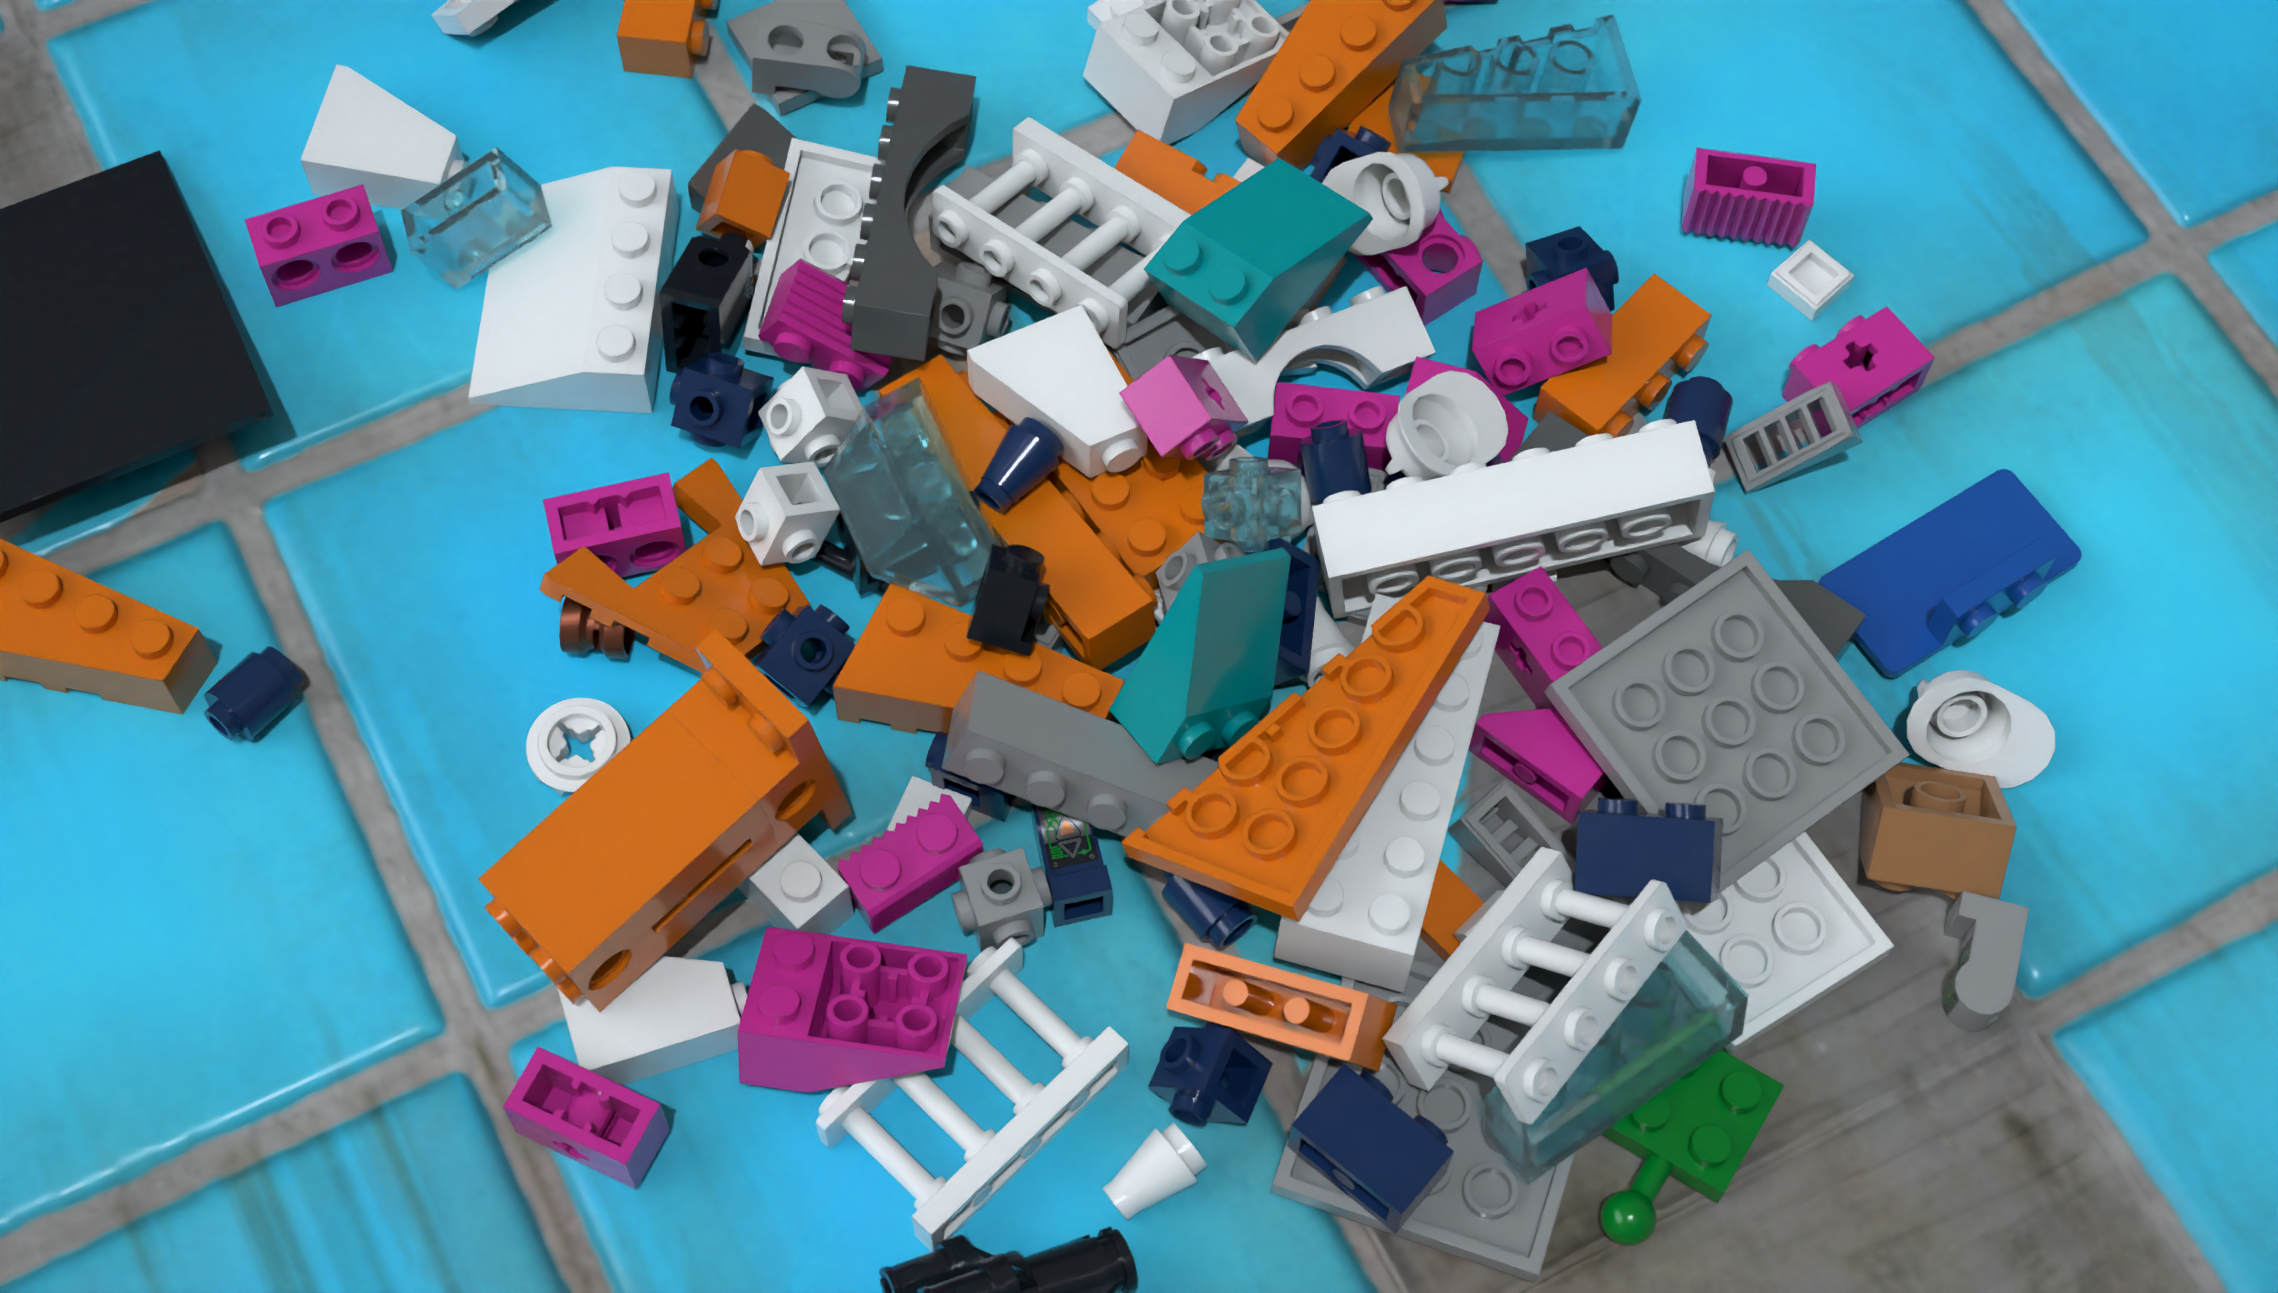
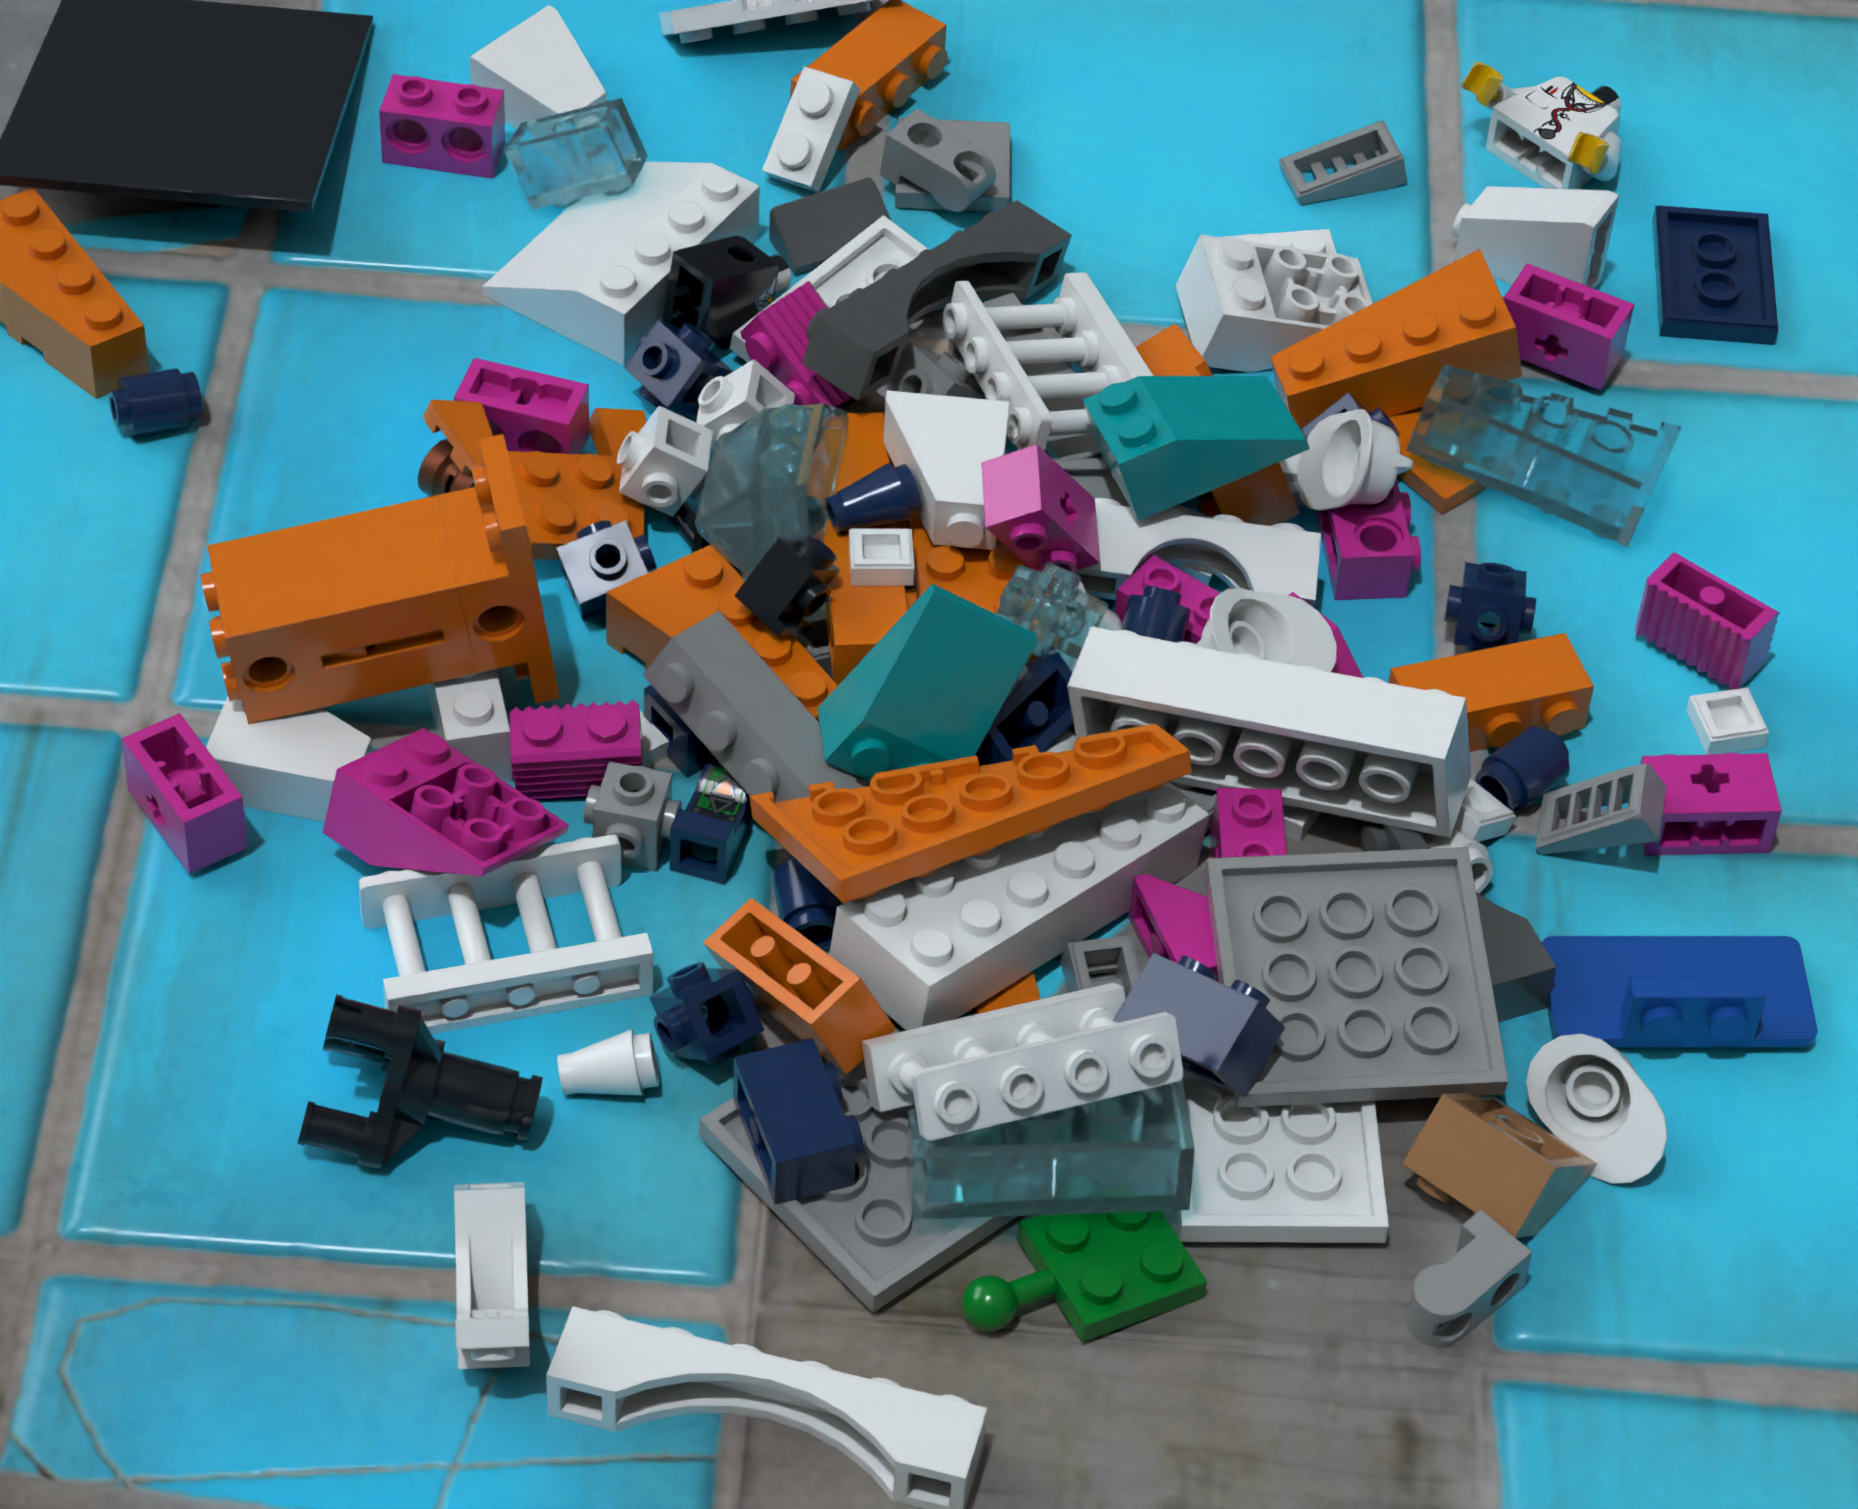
camera: 30 degrees right, 15 degrees down
orange brick [696,149,790,249] -> none
dark pink brick [1472,267,1612,396] -> none
none -> white plate [762,66,860,193]
none -> white tile [849,529,914,586]

